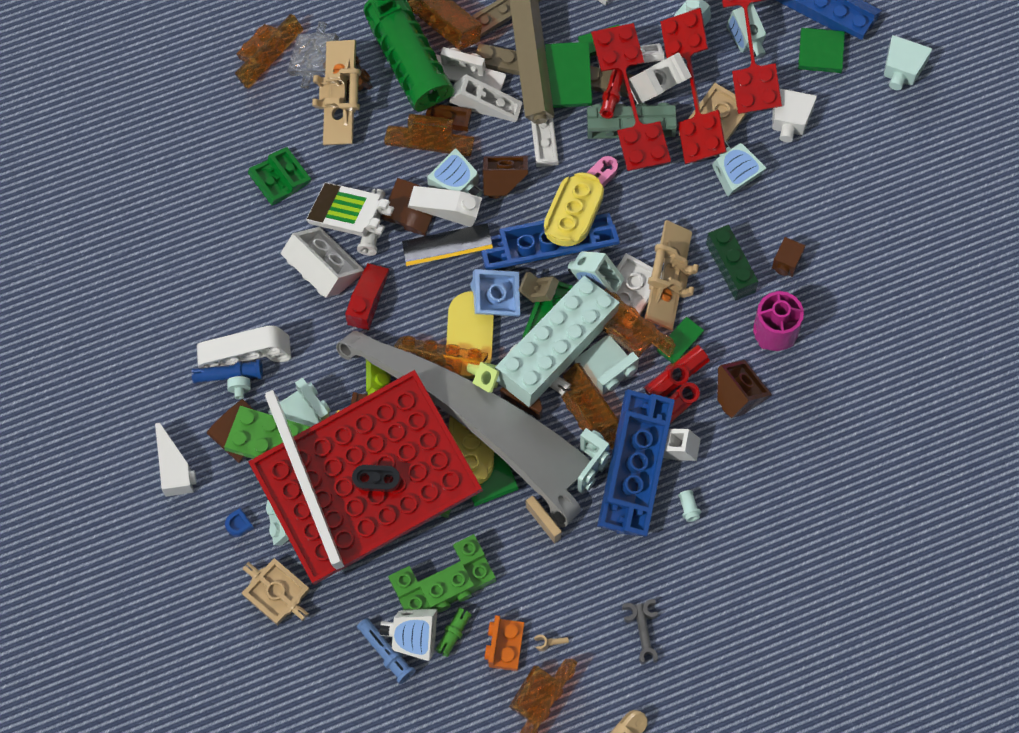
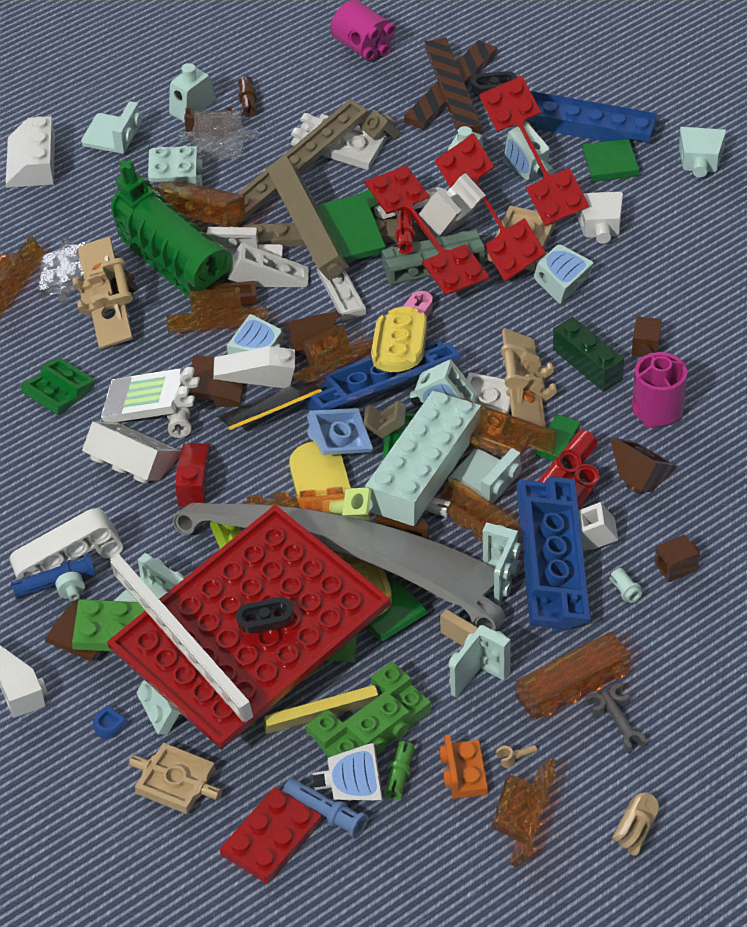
camera: 15 degrees left, 20 degrees down
none -> red plate [220,787,322,884]
none -> light yellow tile [263,685,378,734]
none -> clear orange bracket [293,323,373,382]
none -> light aqua bracket [448,624,510,698]
none -> clear orange brick [515,632,631,721]
none -> reddish brown brick [655,534,700,582]

